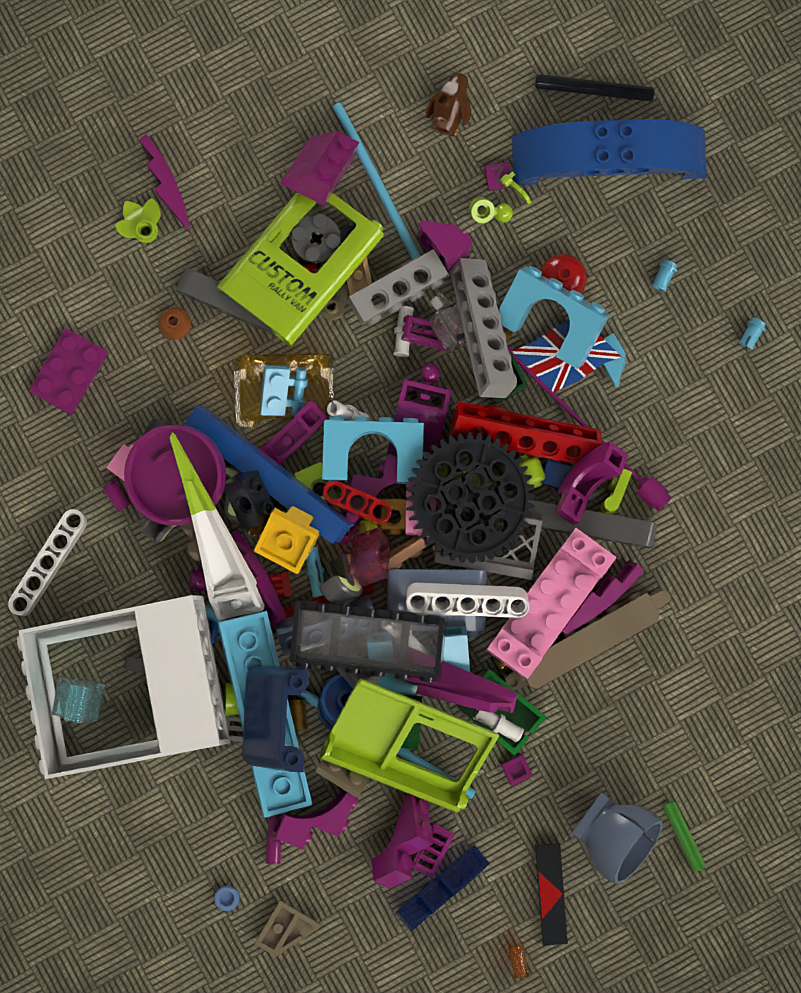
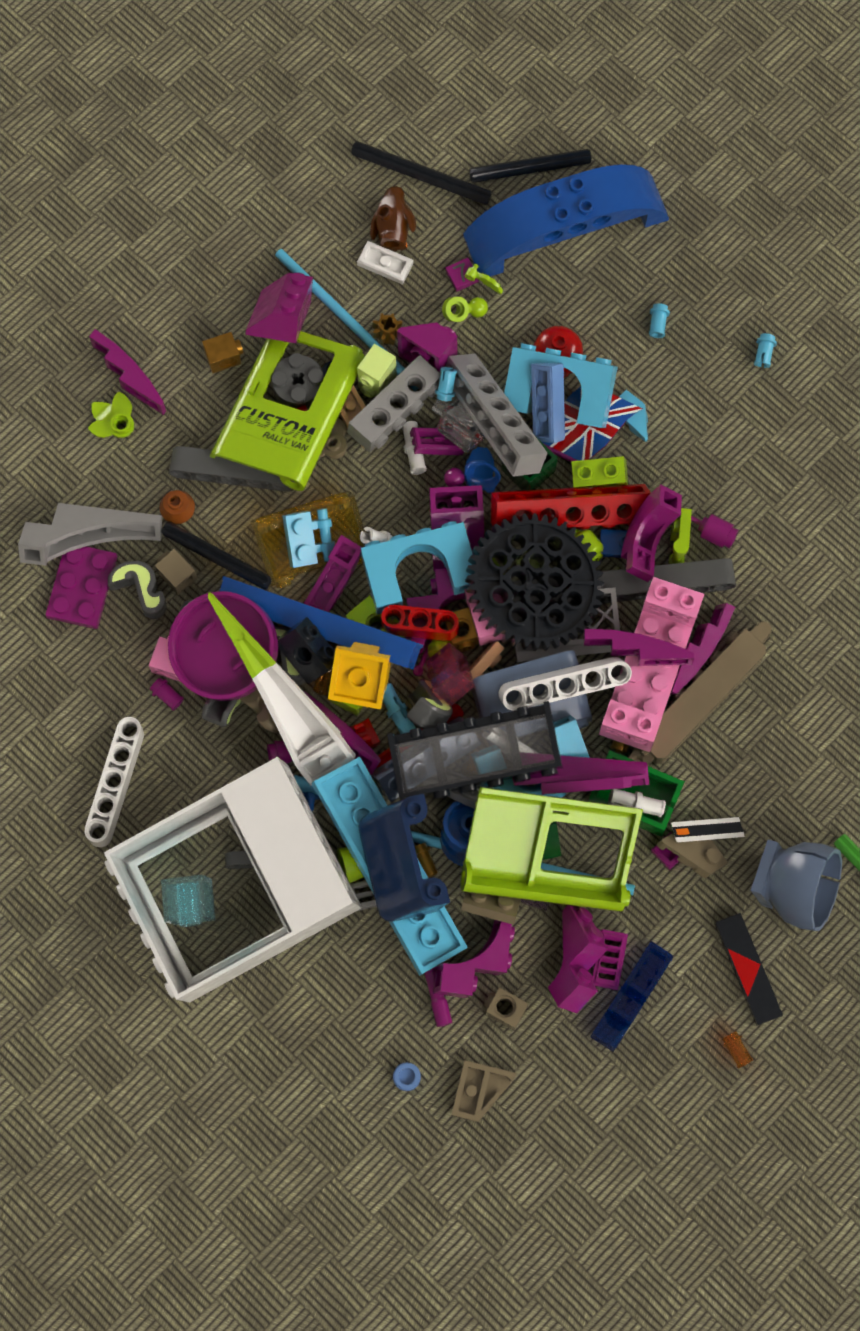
camera: 10 degrees left, 10 degrees down
none -> light grey arch [18,503,162,566]
none -> dark grey animal [108,561,167,619]
none -> dark tan brick [155,549,198,595]
none -> black axle [161,522,272,590]
none -> pearl gold brick [202,332,244,374]
none -> black axle [351,141,492,205]
none -> white plate [357,241,413,285]
none -> yellowish green brick [357,344,397,398]
none -> pearl gold gear [372,313,402,346]
none -> medium azure pin [435,367,457,402]
none -> blue piece [464,447,501,494]
none -> dark tan brick [484,988,529,1031]
none -> medium blue slope [531,363,565,443]
none -> lime brick [571,456,628,488]
none -> magenta slope [583,629,694,666]
none -> dark tan wing [657,819,728,879]
none -> sticker [671,817,745,842]

